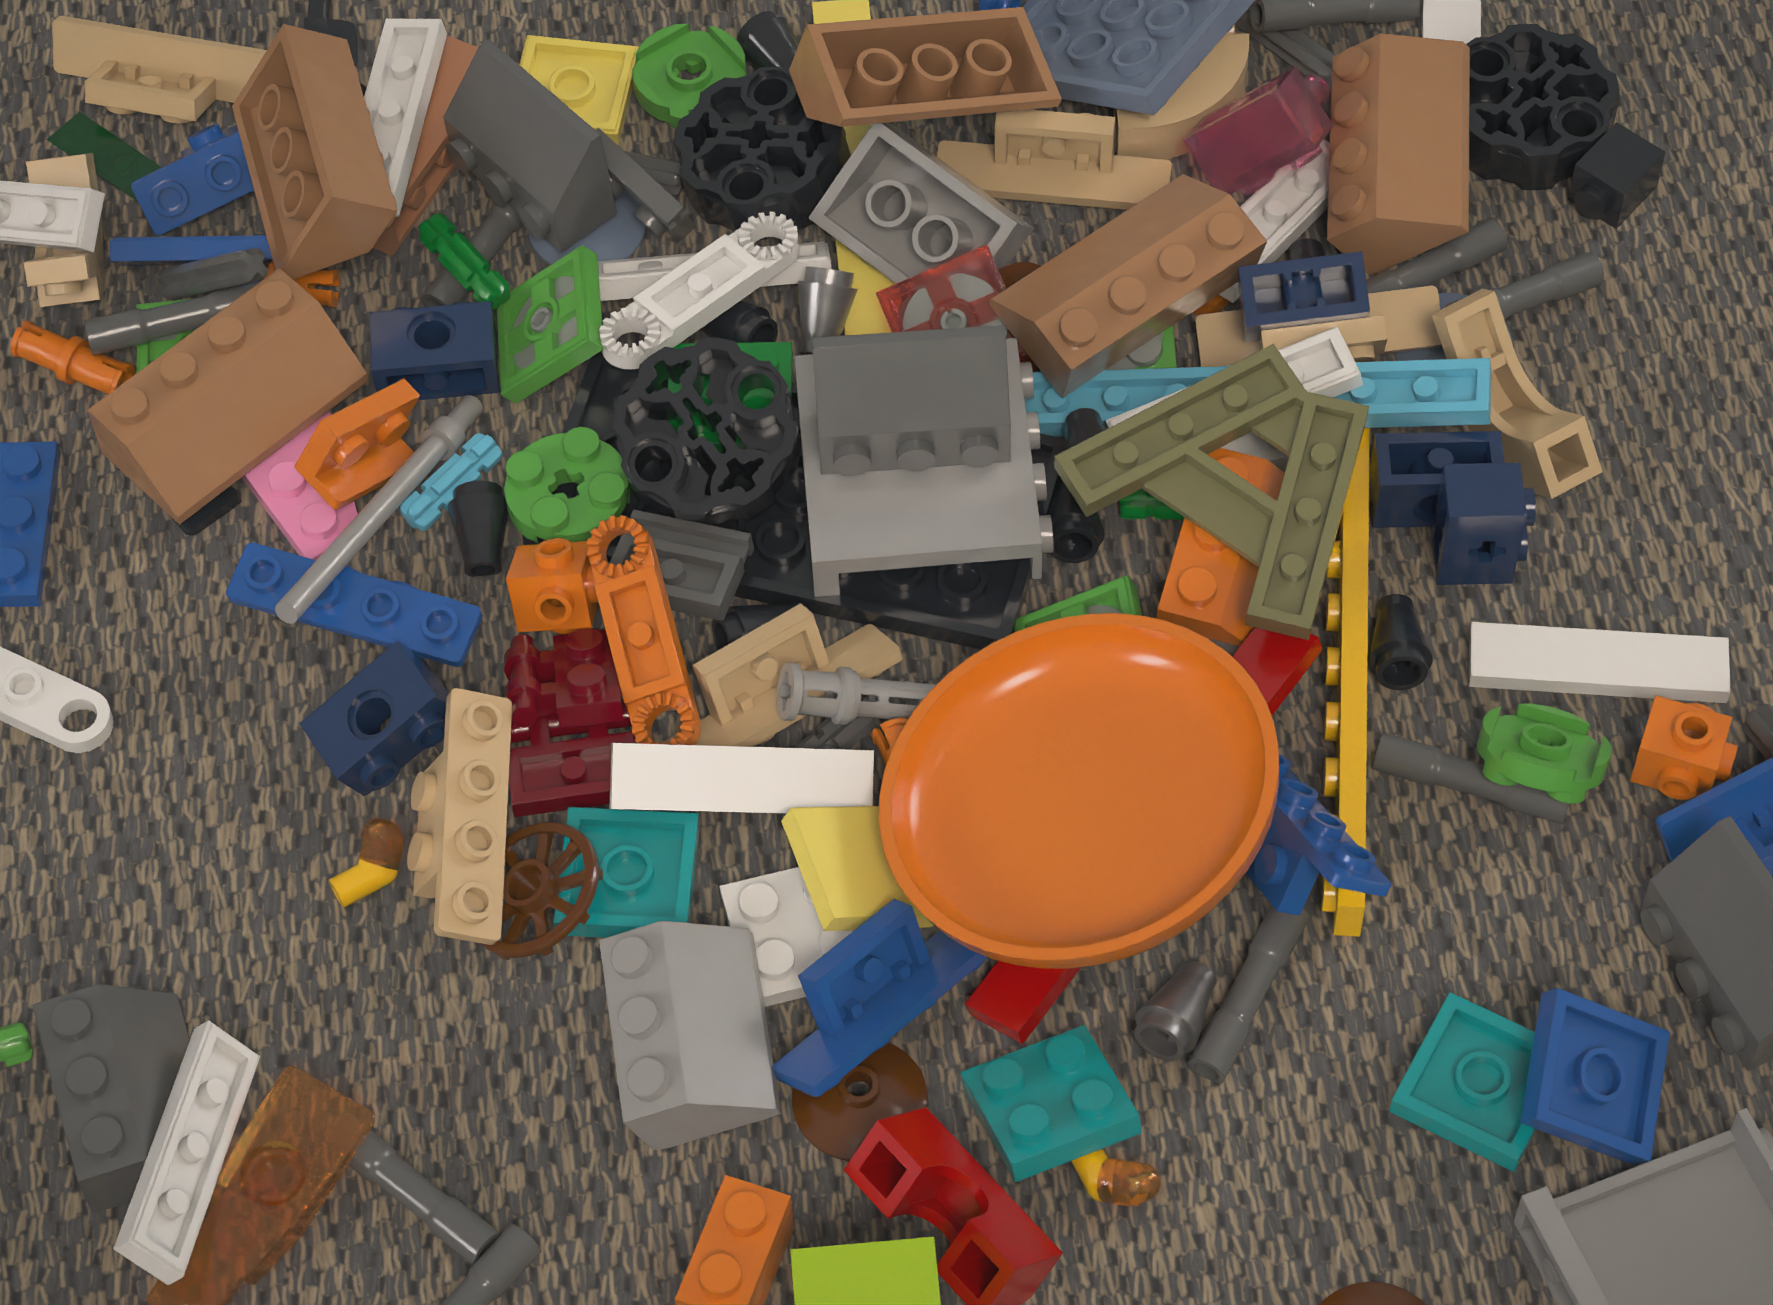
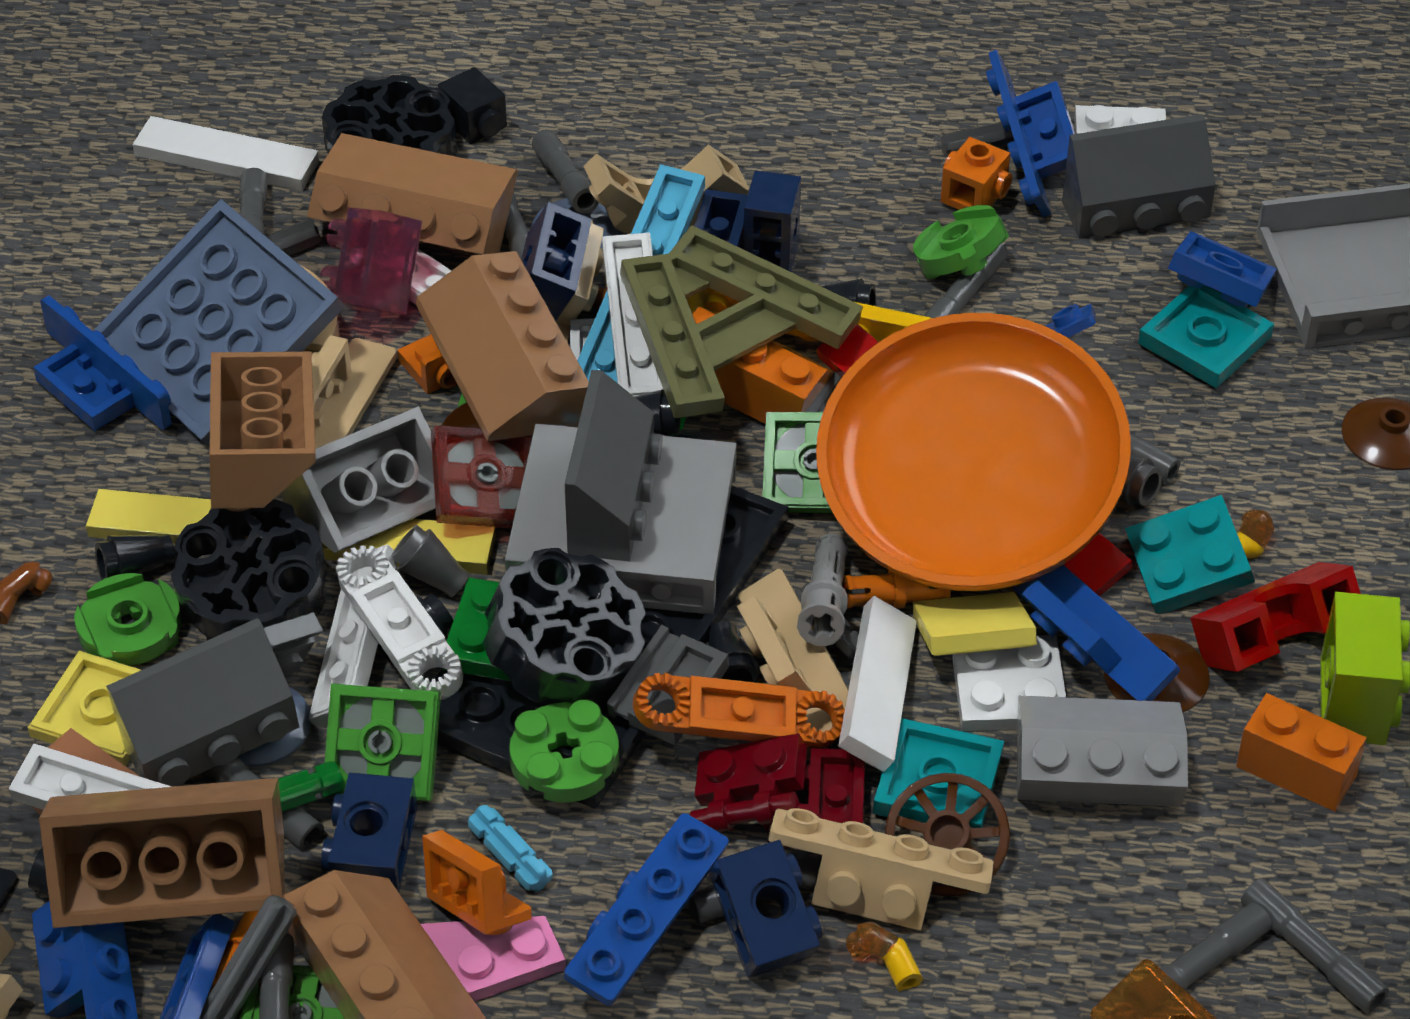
camera: 80 degrees left, 10 degrees down
light grey bar [275,395,483,624] -> none
black cone [447,481,508,577] -> none
orange brick [506,538,599,634] -> none
white tile [1469,622,1730,703] -> none

